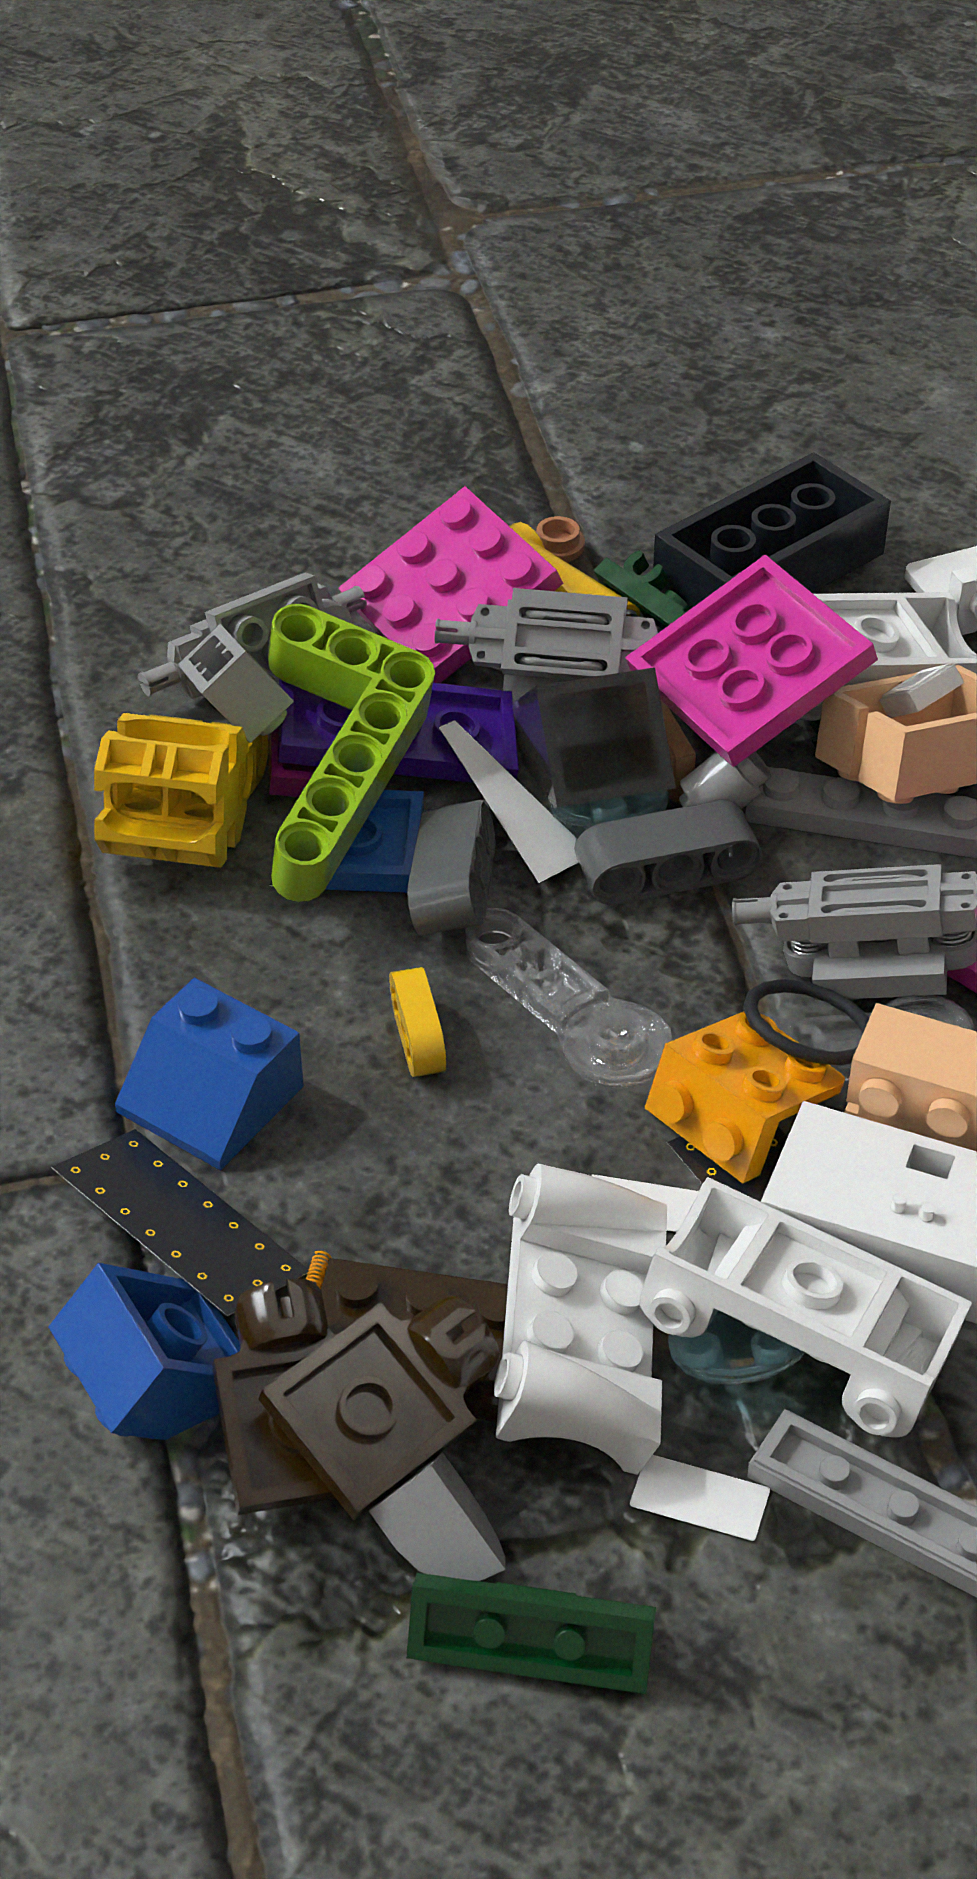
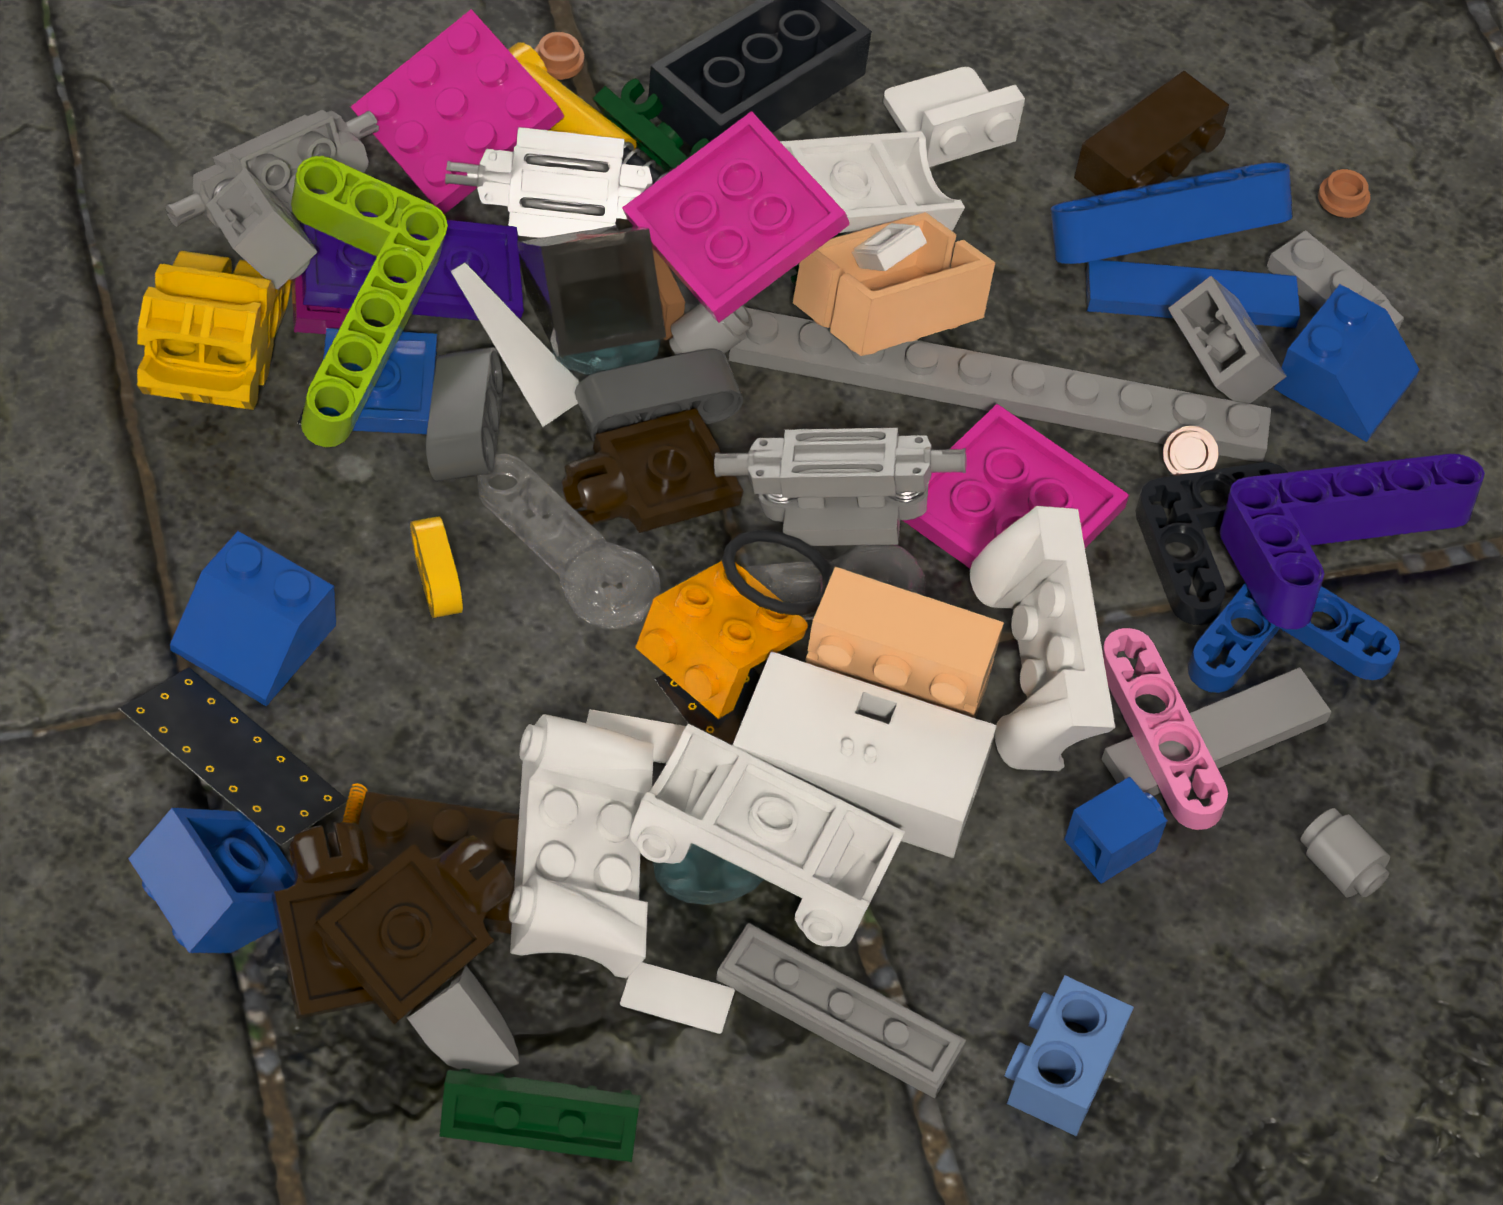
camera: 10 degrees left, 10 degrees up
none -> dark brown plate [562,408,744,533]

